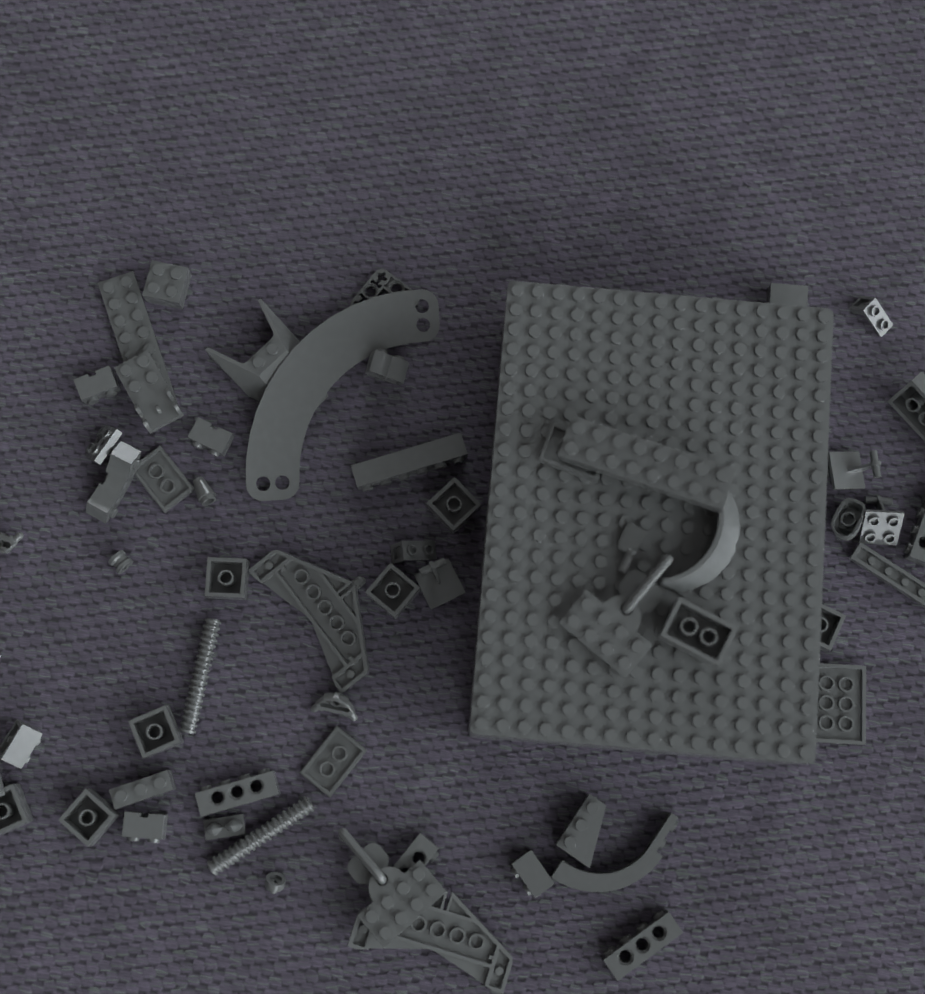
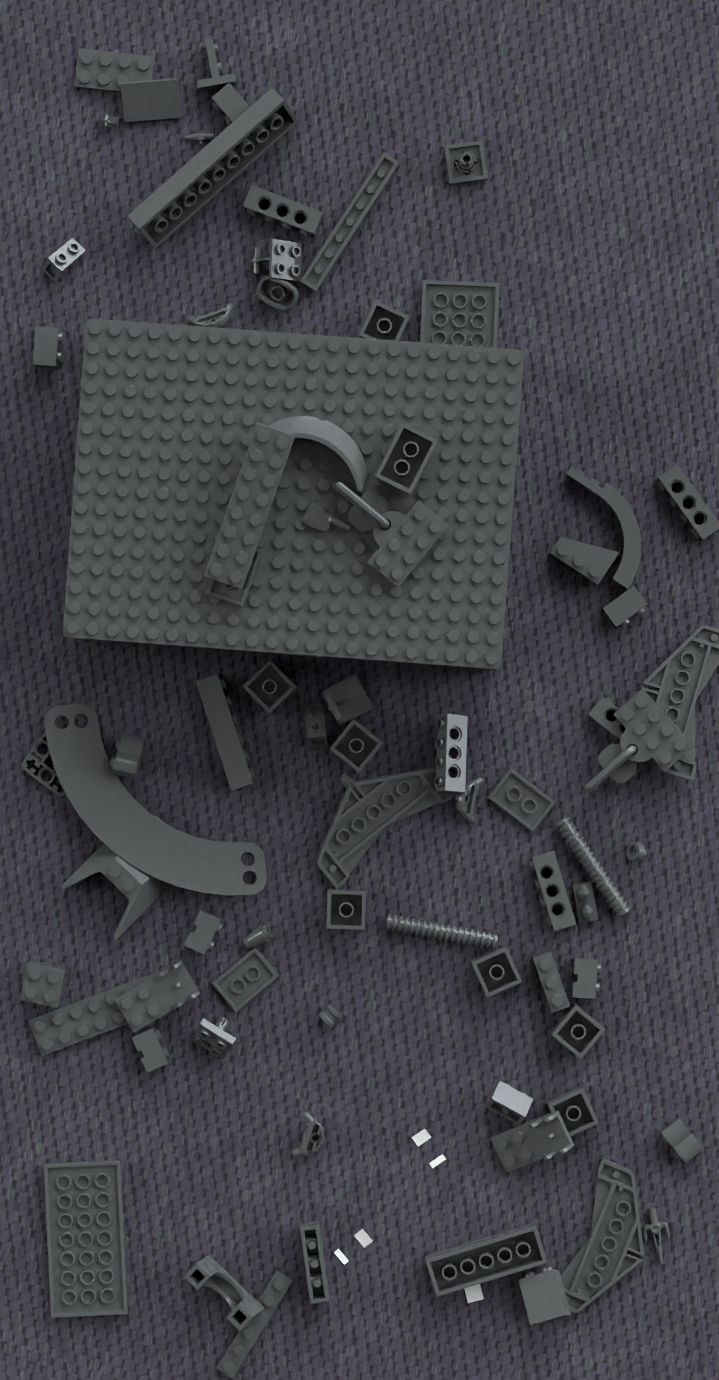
camera: 90 degrees left, 10 degrees up
dark grey brick [86,441,142,524] -> none
dark grey plate [828,450,882,490] -> none
none -> dark grey brick [434,714,468,794]

